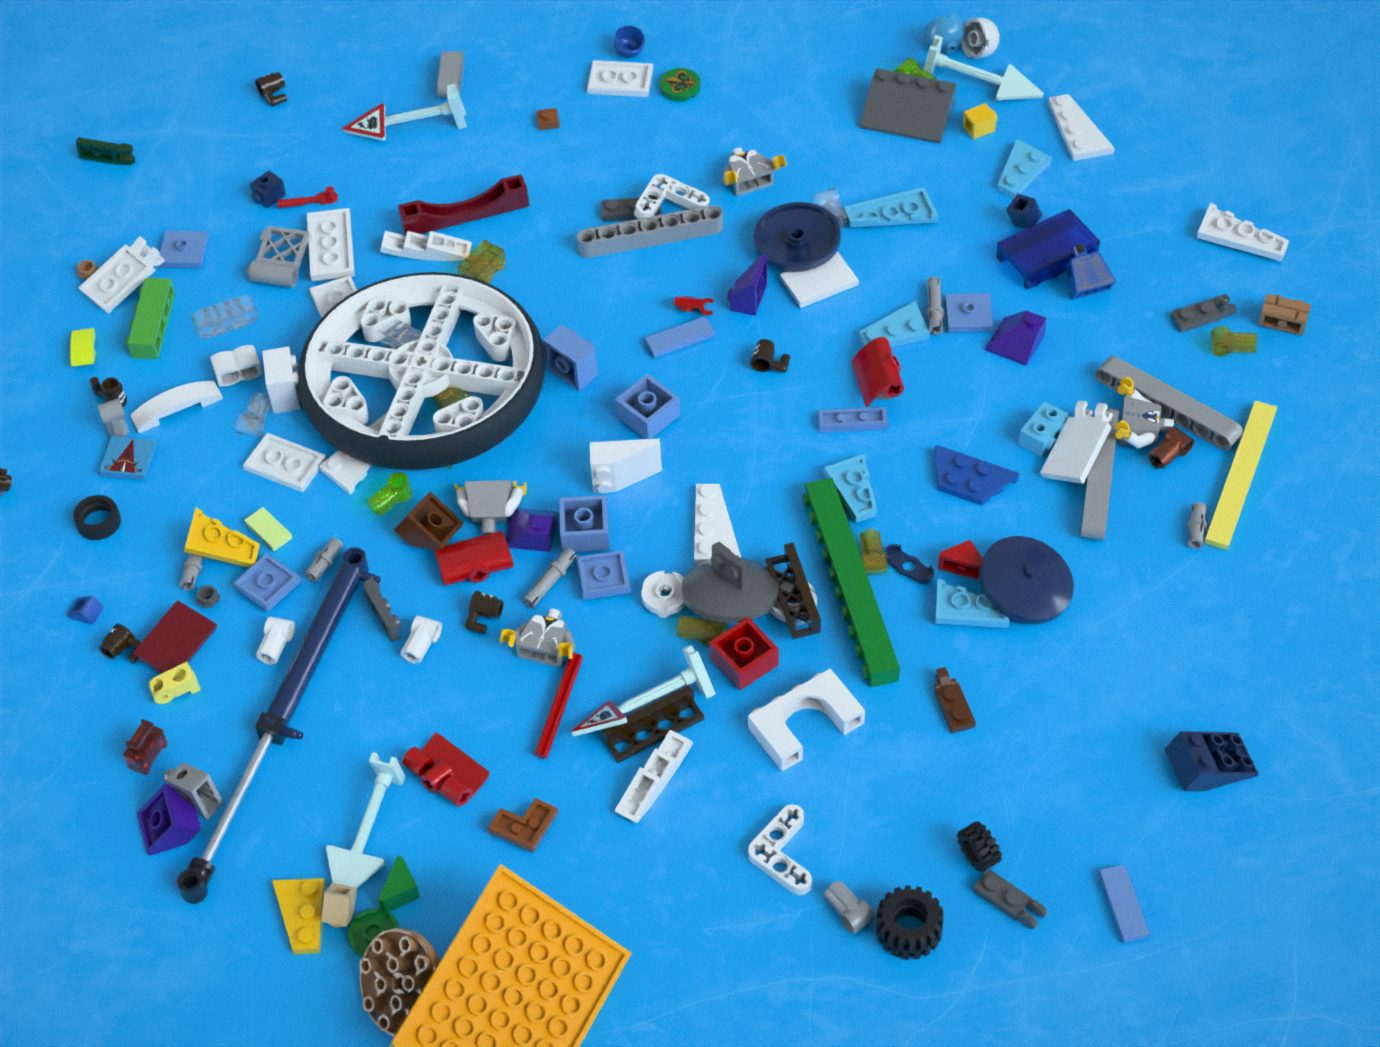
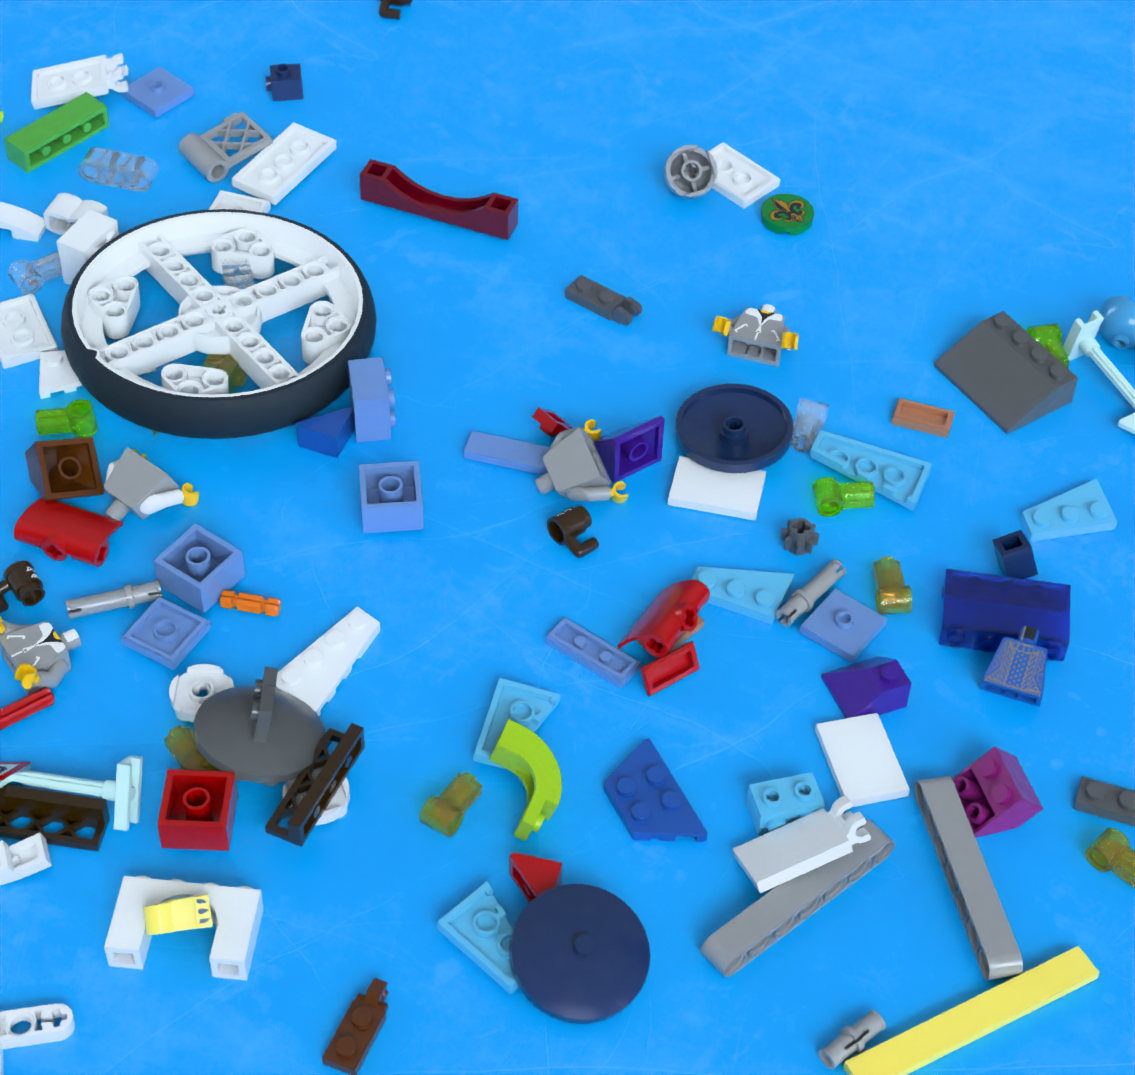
camera: 35 degrees right, 5 degrees down
medium nougat plate [77,260,98,280] -> none
red piece [277,186,338,209] -> none
light aqua piece [343,84,467,141] -> none
white slope [380,231,472,261] -> none
light grey beam [437,51,464,98] -> none
clear yellow brick [457,239,506,283] -> none
dark purple slope [505,508,559,552] -> none
dark orange plate [536,108,560,131] -> none
light grey beam [577,205,723,258] -> none
white slope [590,438,662,493] -> none
blue hair [614,25,645,57] -> none
white beam [634,174,710,219] -> none
green brick [802,478,900,687] -> none
dark blue piece [885,544,935,584] -> none
yellow brick [963,103,997,140] -> none
torso [1114,377,1174,449] -> none
copper piece [1148,427,1194,469] -> none
none -> light yellow leg [143,893,213,935]
none -> orange axle [220,589,281,617]
none -> blue slope [296,406,354,458]
none -> lime arch [489,719,562,841]
none -> light grey torso [535,419,628,503]
none -> red tile [640,641,700,697]
none -> light grey cylinder [664,145,718,199]
none -> dark grey gear [780,518,819,556]
none -> clear neon green piece [812,477,875,517]
none -> white tile [815,713,910,807]
none -> clear yellow piece [872,556,912,615]
none -> nougat tile [891,398,955,438]
none -> magenta slope [952,746,1043,838]

